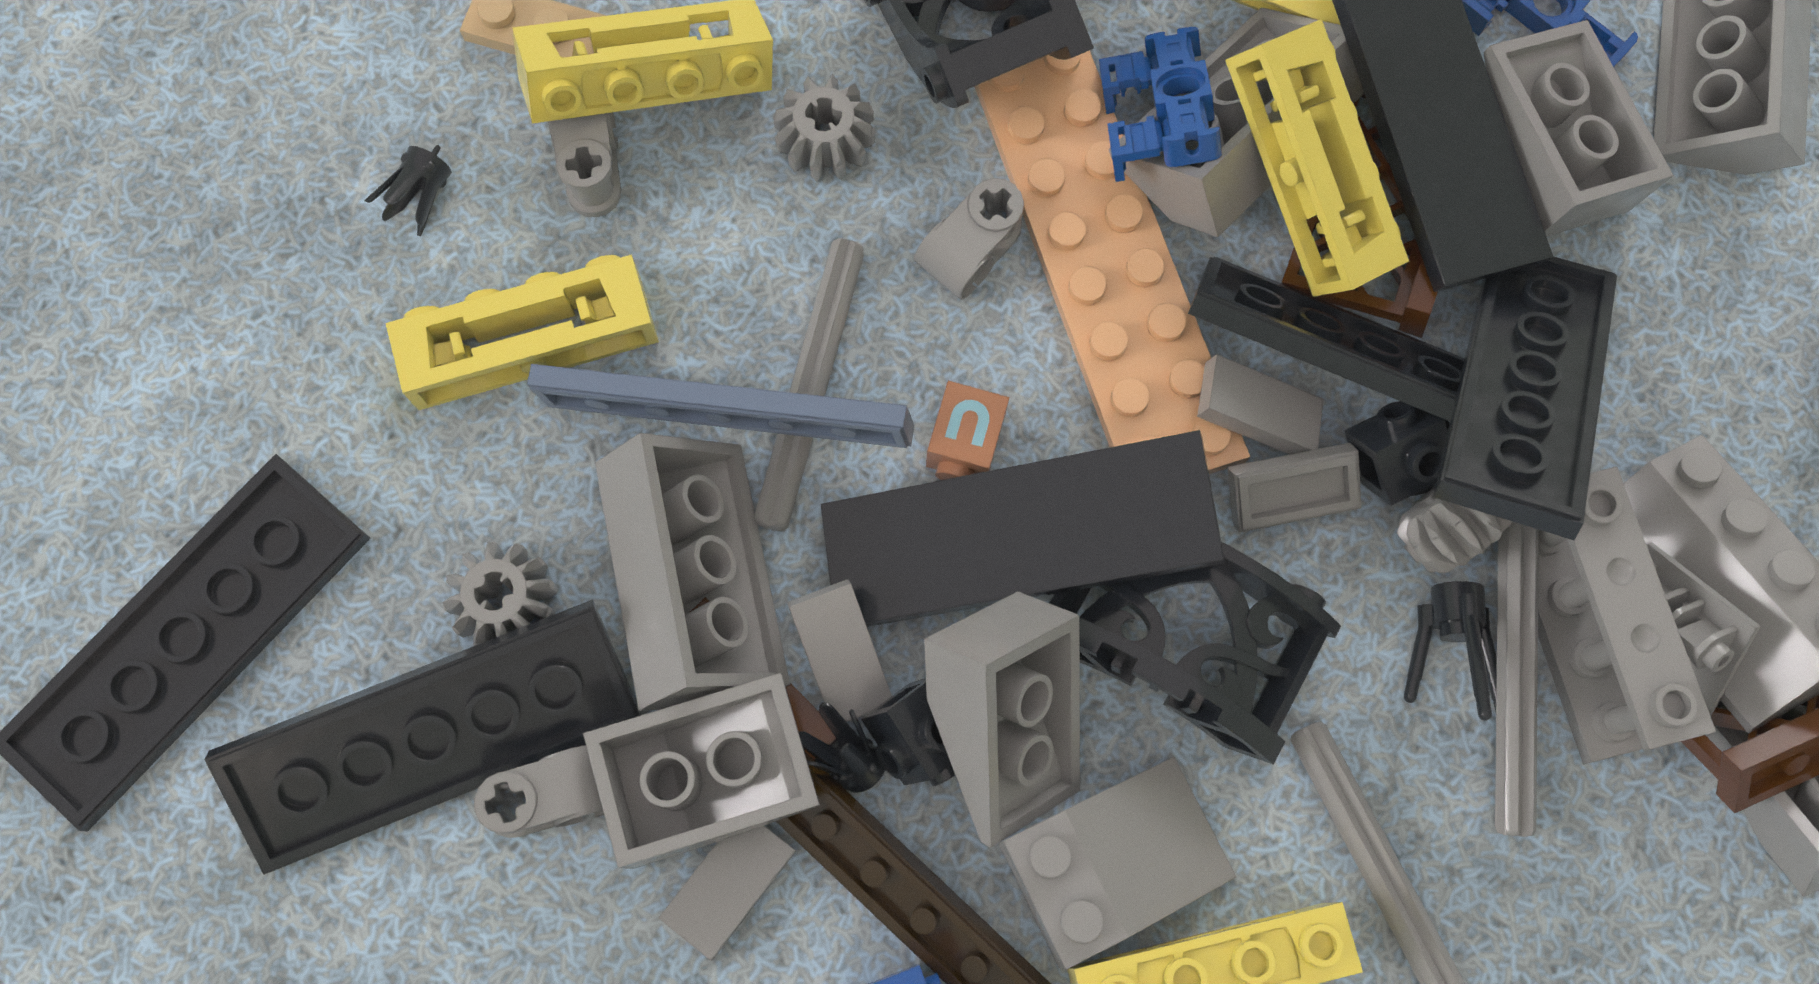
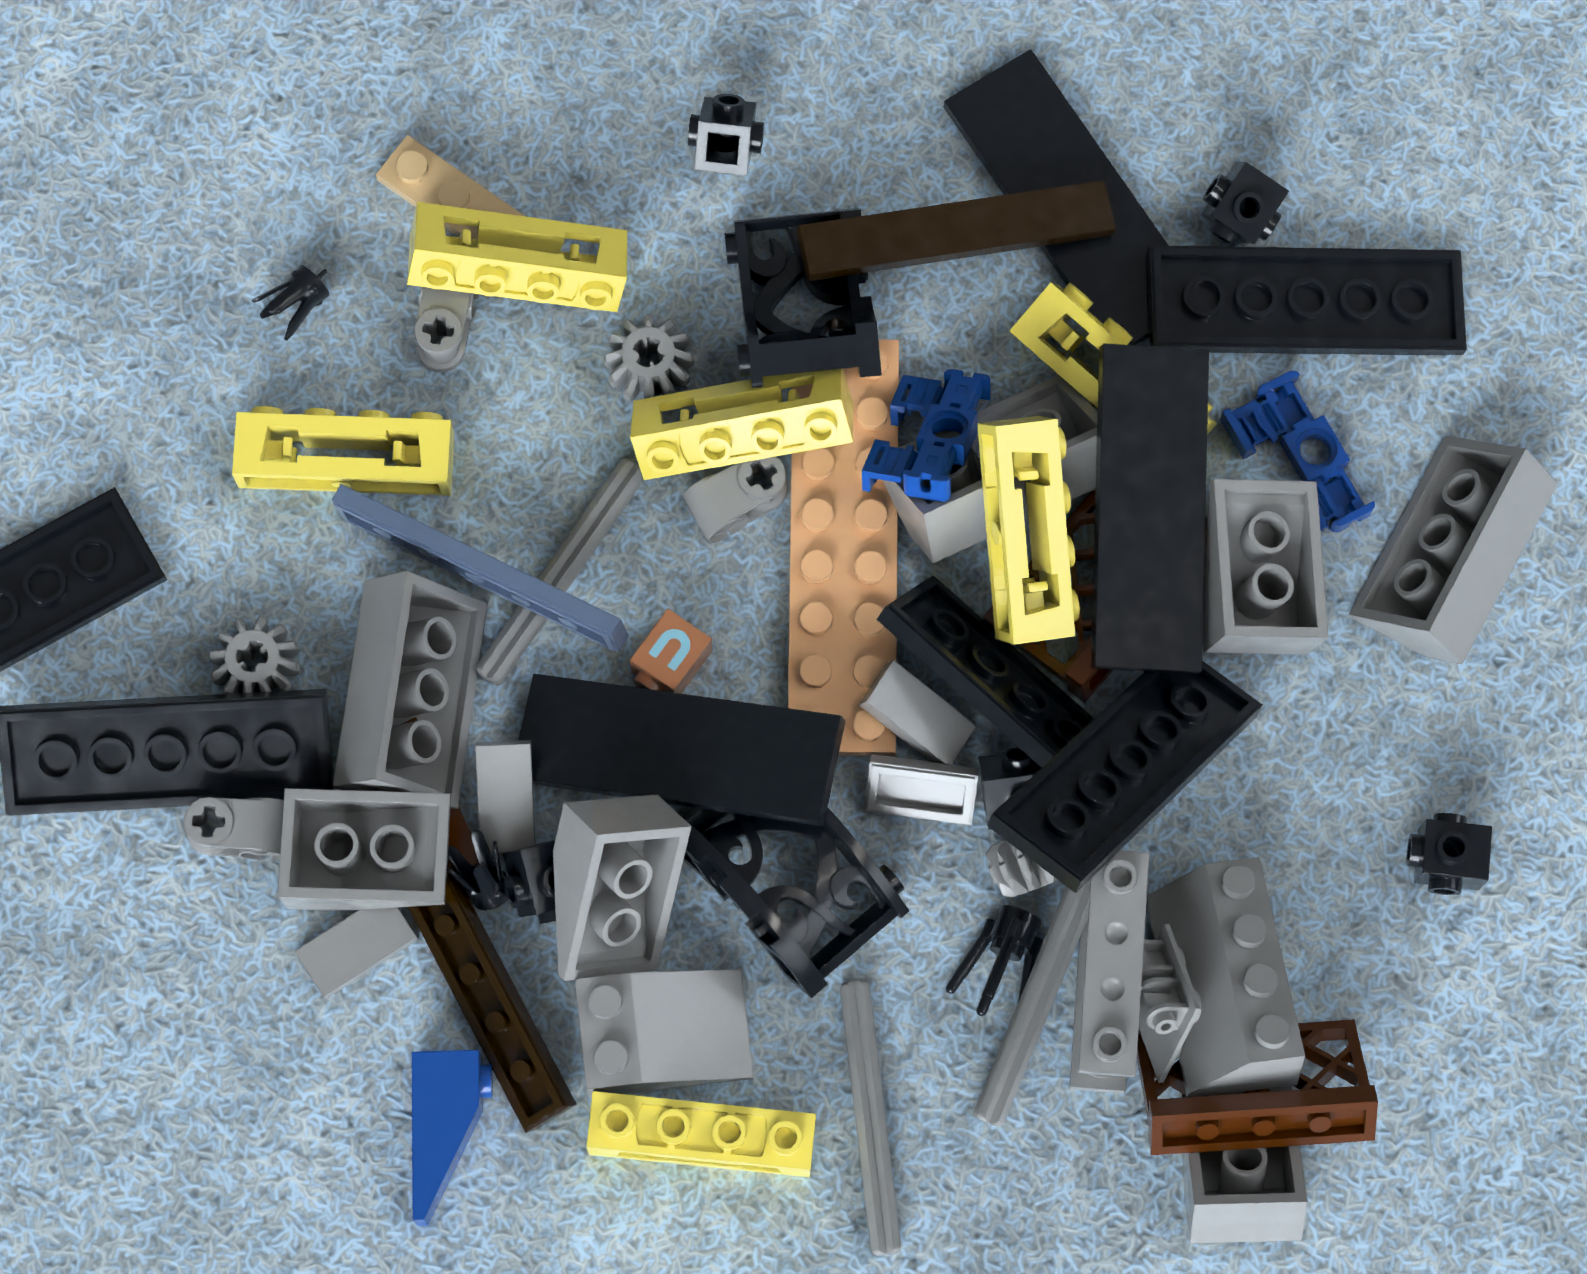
camera: 20 degrees right, 0 degrees up
none -> light yellow brick [630,368,854,480]

